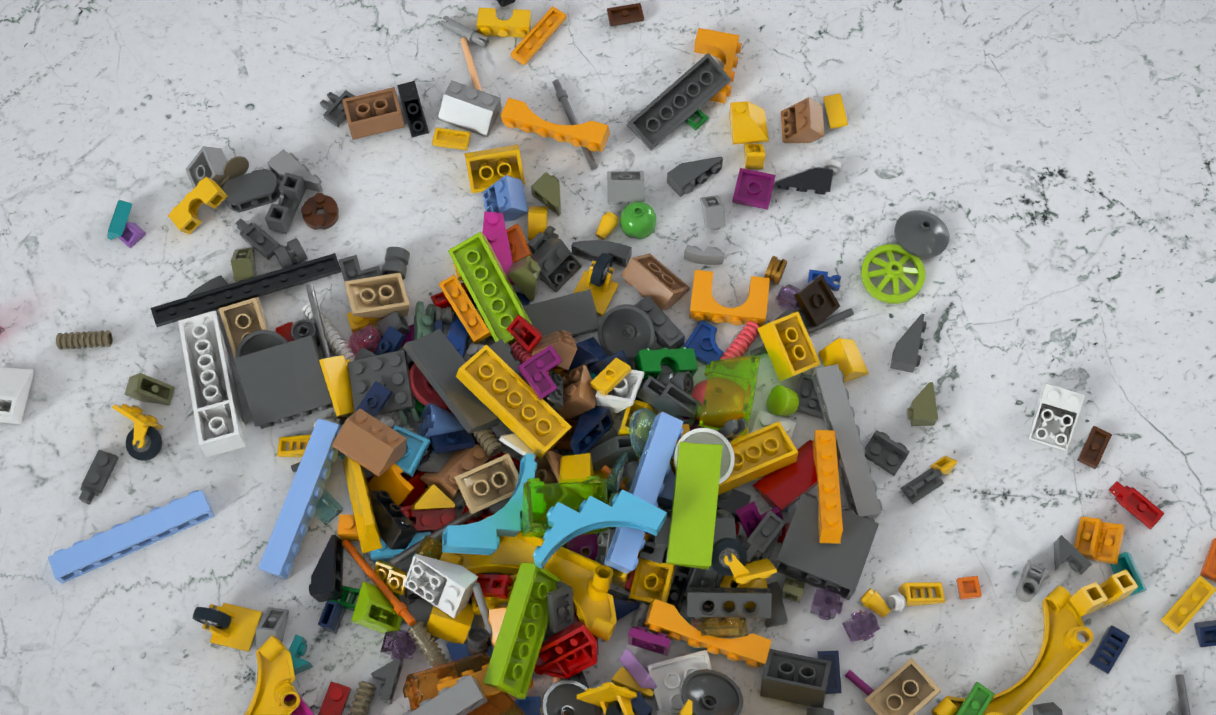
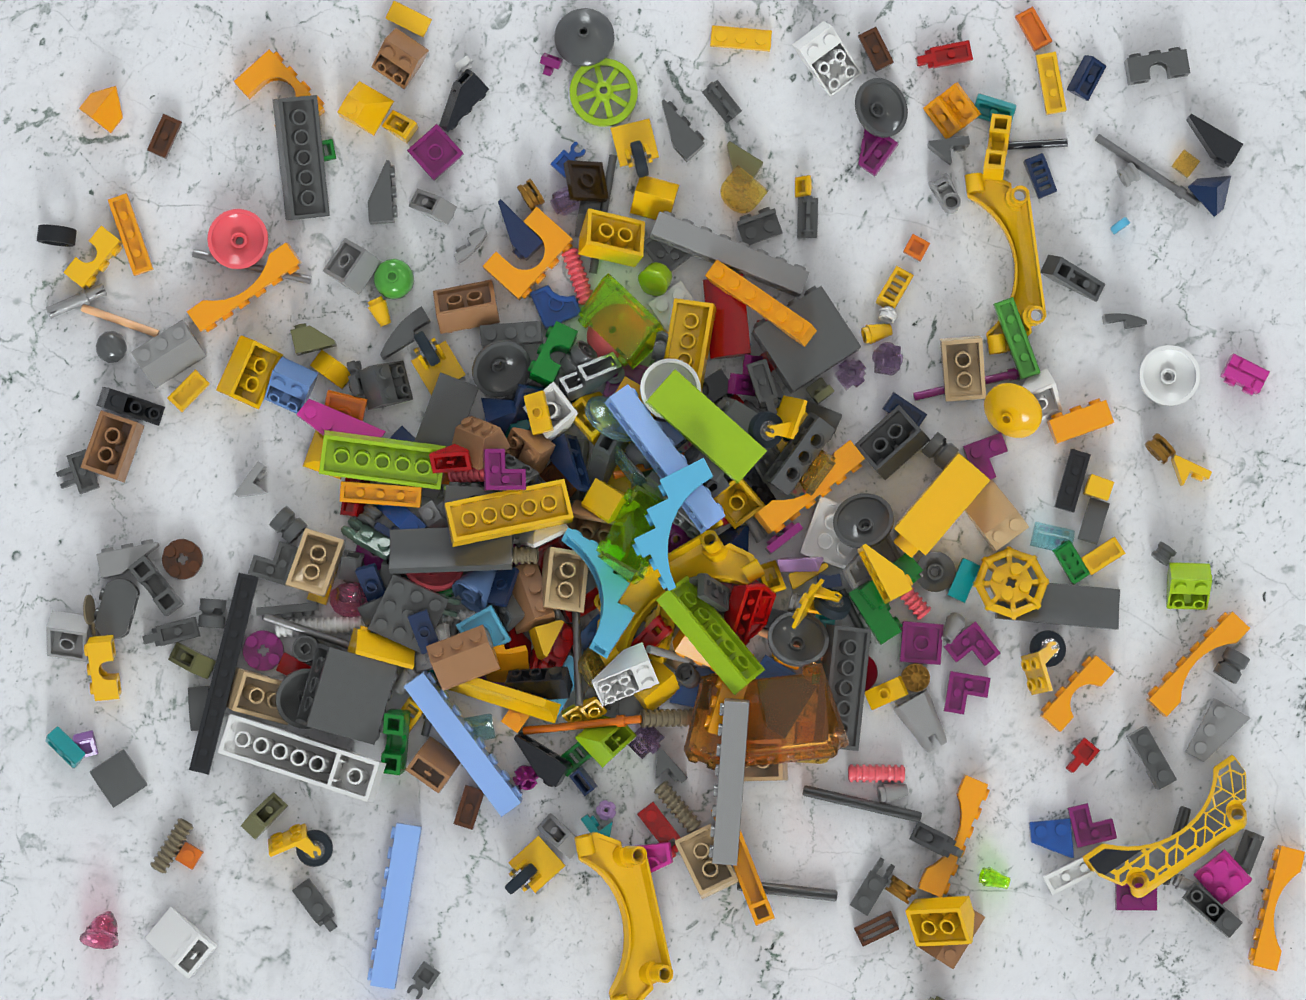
camera: 55 degrees left, 20 degrees up
olive slope [508,255,541,302] -> none
none -> dark grey slope [90,749,147,808]
none -> dark grey hair [96,331,127,363]
none -> orange plate [175,841,204,870]
none -> coral dish [207,209,268,269]
none -> light grey slope [234,461,267,497]
none -> magenta plate [243,630,284,671]
none -> dark grey plate [256,602,319,620]
none -> green arch [381,708,410,776]
none -> medium nougat slope [405,736,461,793]
none -> dark grey plate [407,961,441,1000]
none -> reddish brown plate [453,785,484,830]
none -> dark blue slope [498,199,544,261]
none -> magenta gear [513,765,539,790]
none -> magenta tile [540,53,563,76]
none -> lavender plate [596,800,616,820]
none -> yellow plate [610,118,659,178]
none -> dark grey hinge [702,80,742,123]
none -> yellow plate [710,25,772,52]
none -> clear yellow slope [720,165,769,213]
none -> yellow slope [760,560,786,593]
none -> dark grey dish [855,78,908,138]
none -> magenta wing [858,129,899,177]
none -> black bar [1008,139,1068,150]

